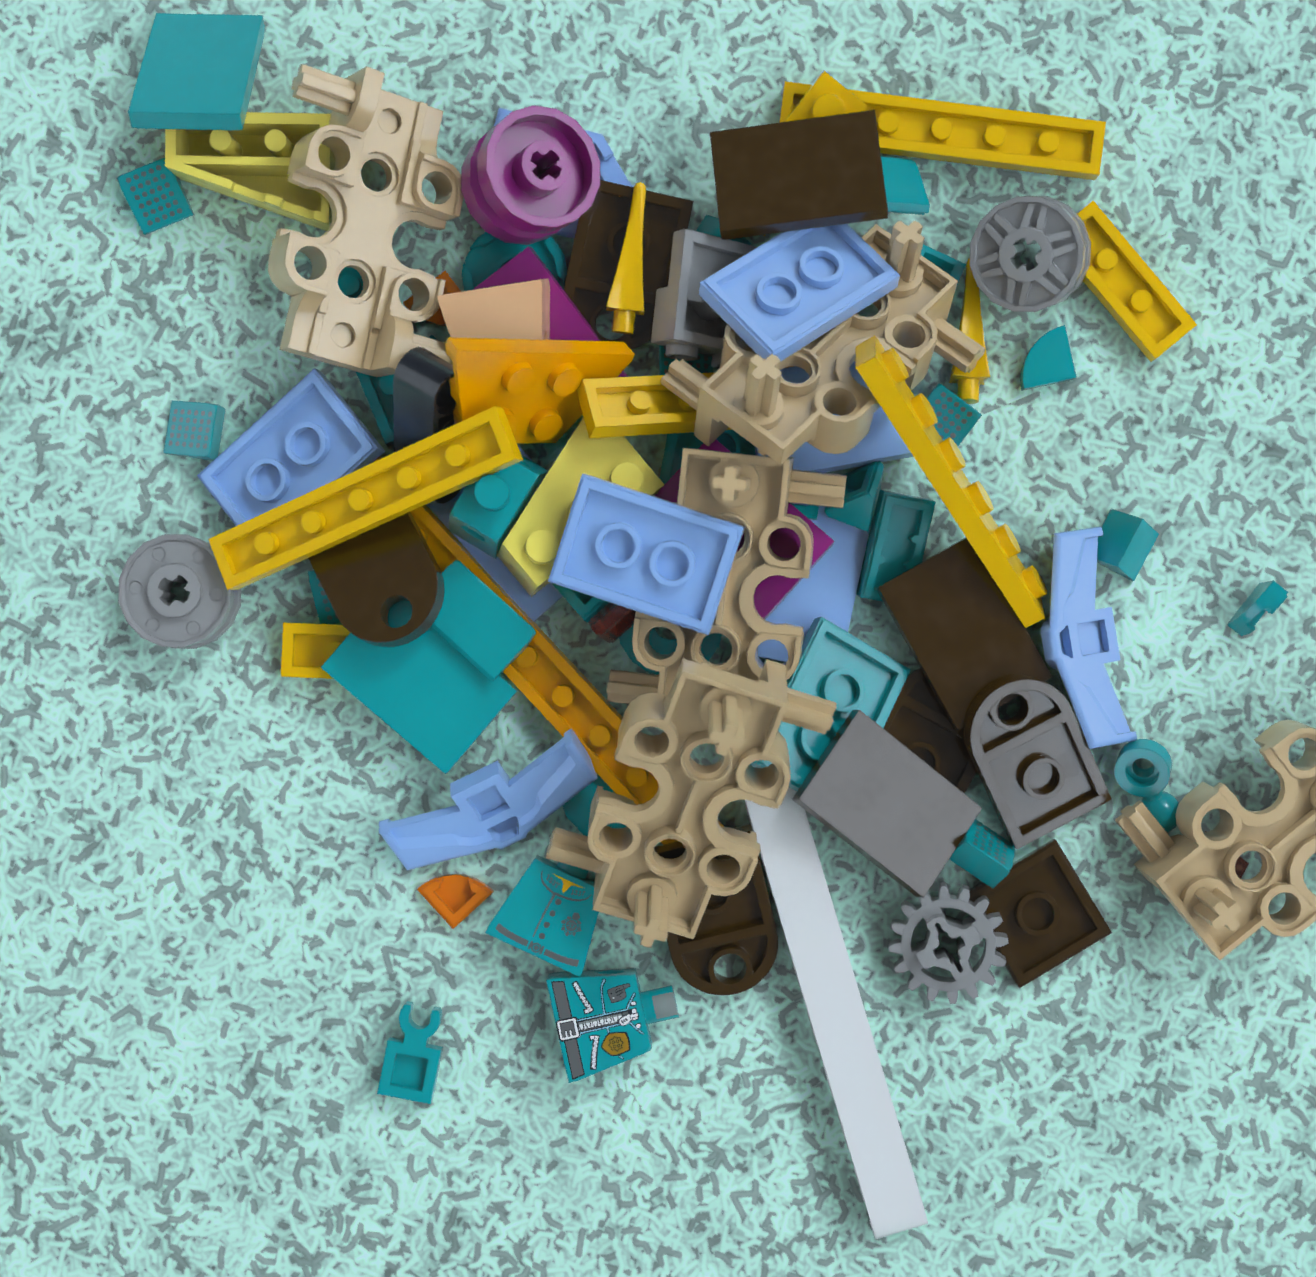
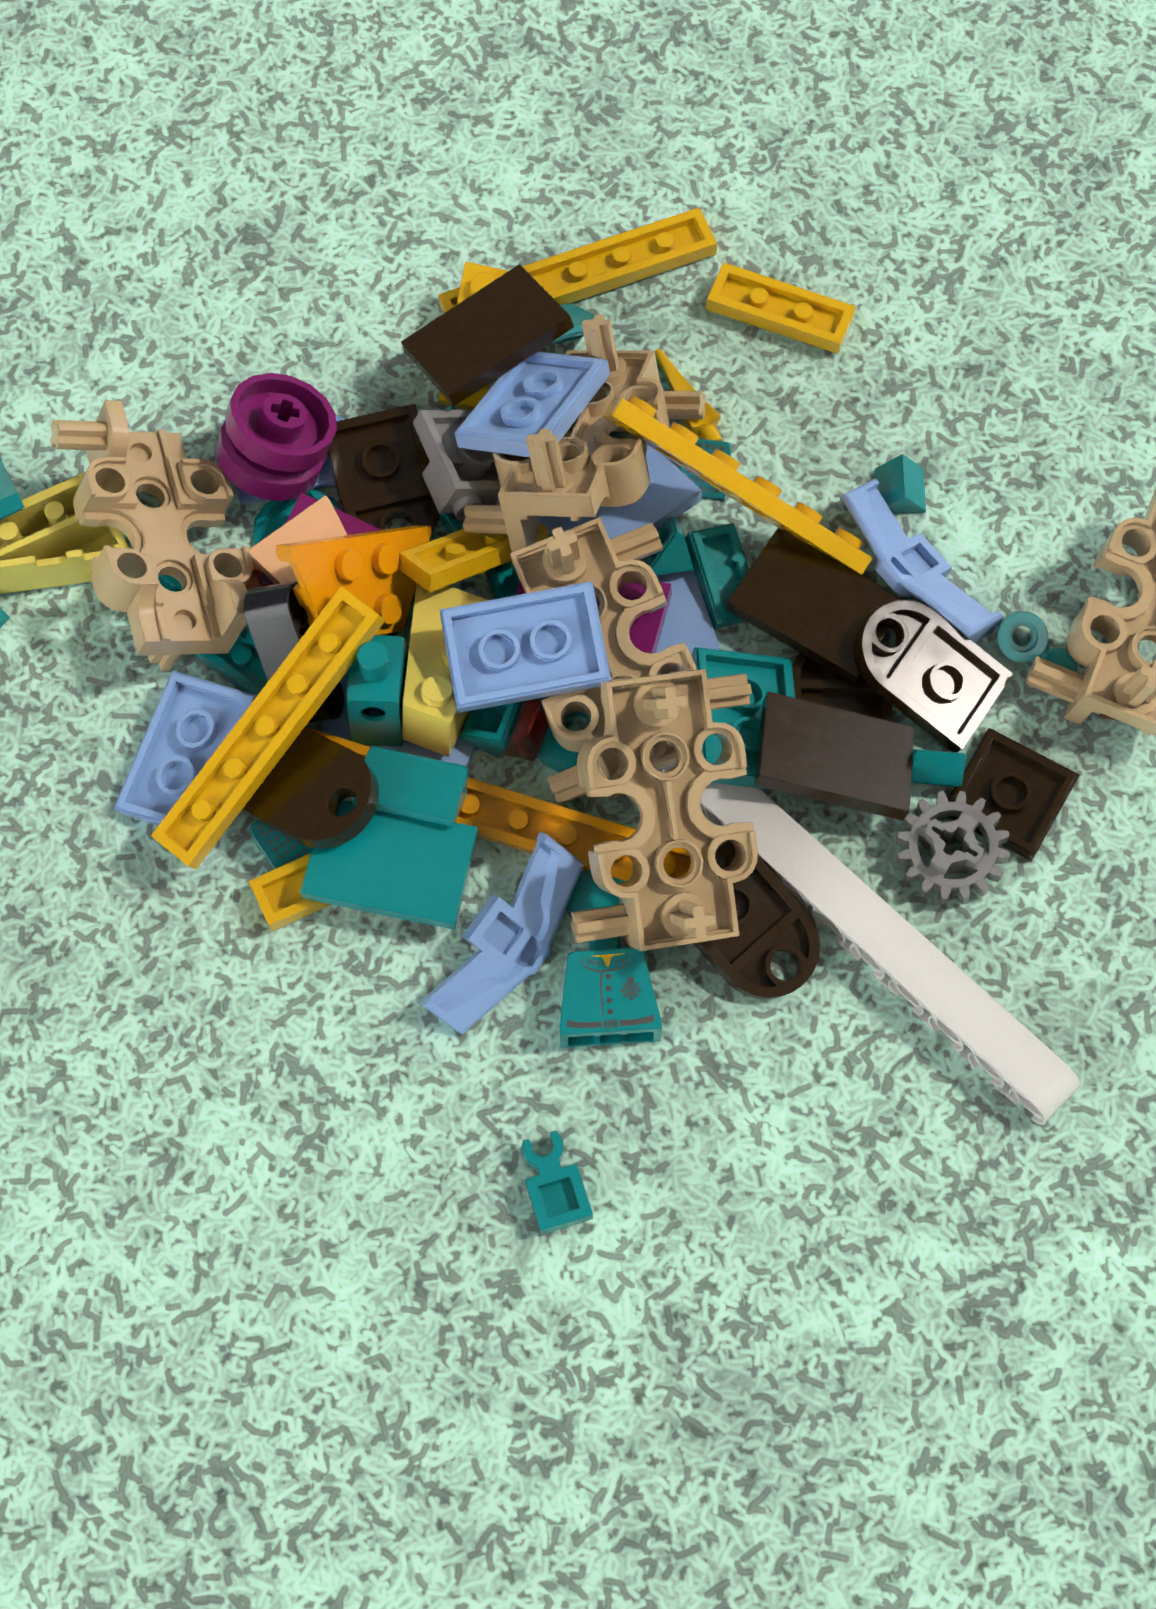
camera: 30 degrees left, 20 degrees down
light grey wheel [118,534,241,649] -> none
teal slope [163,400,226,461] -> none
orange tile [417,874,494,929] -> none
torso [546,968,679,1083] -> none
yellow piece [606,182,646,335] -> none
light grey wheel [970,196,1091,312] -> none
teal tile [1020,325,1076,391] -> none
teal tile [1227,580,1288,636] -> none

